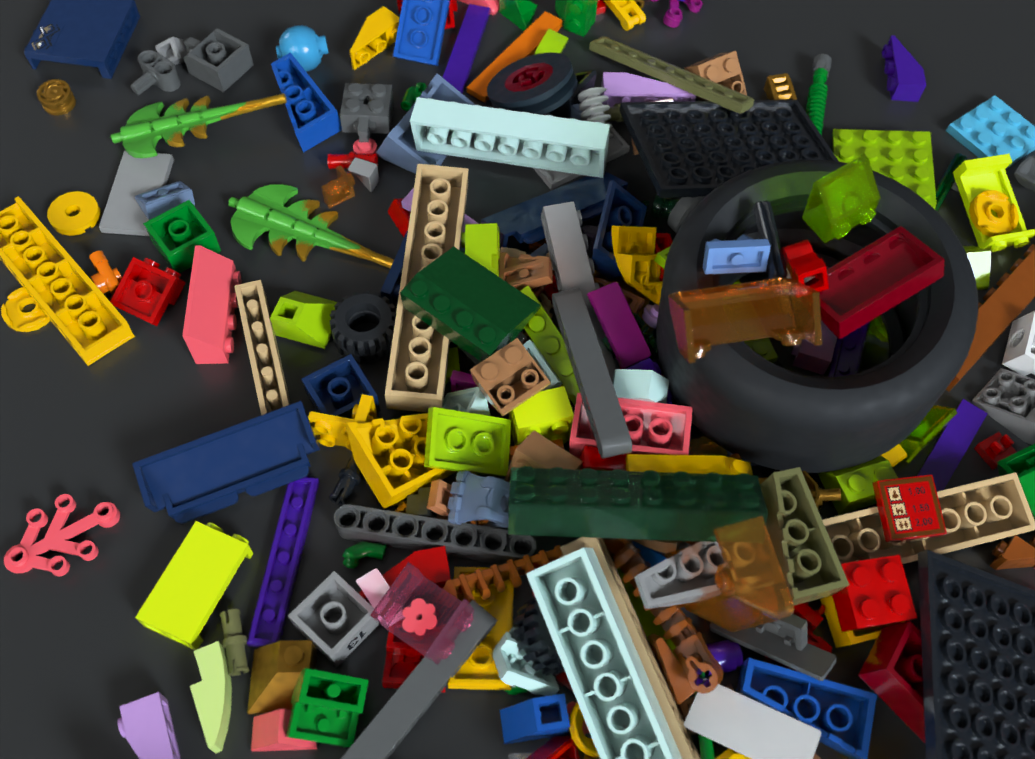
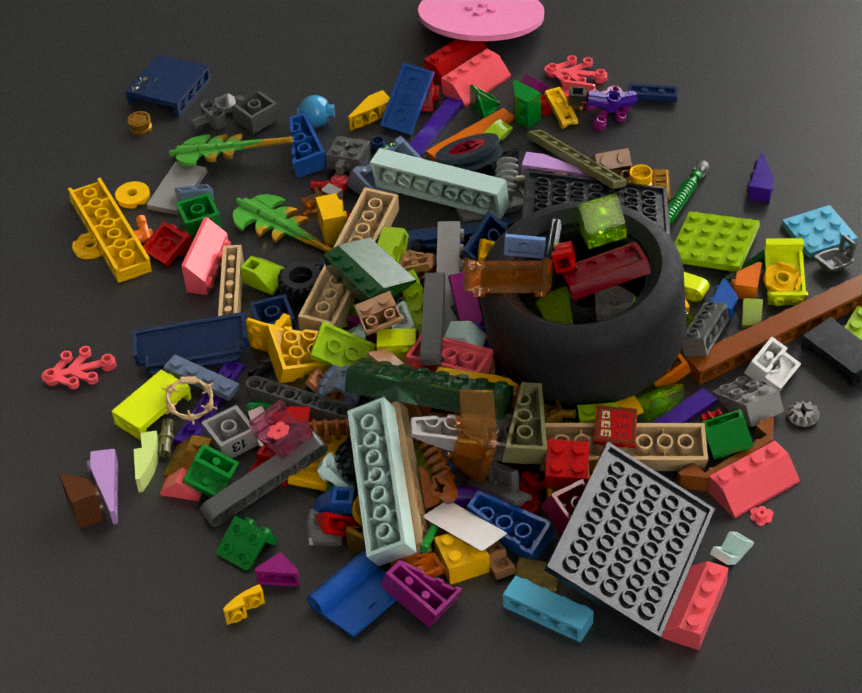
camera: 20 degrees right, 15 degrees down
none -> tan piece [162,376,218,425]
none -> sand blue plate [164,354,240,401]
none -> yellow brick [315,193,348,246]
none -> dark blue plate [370,136,387,151]
none -> yellow wheel [629,164,652,186]
none -> orange slope [731,262,762,299]

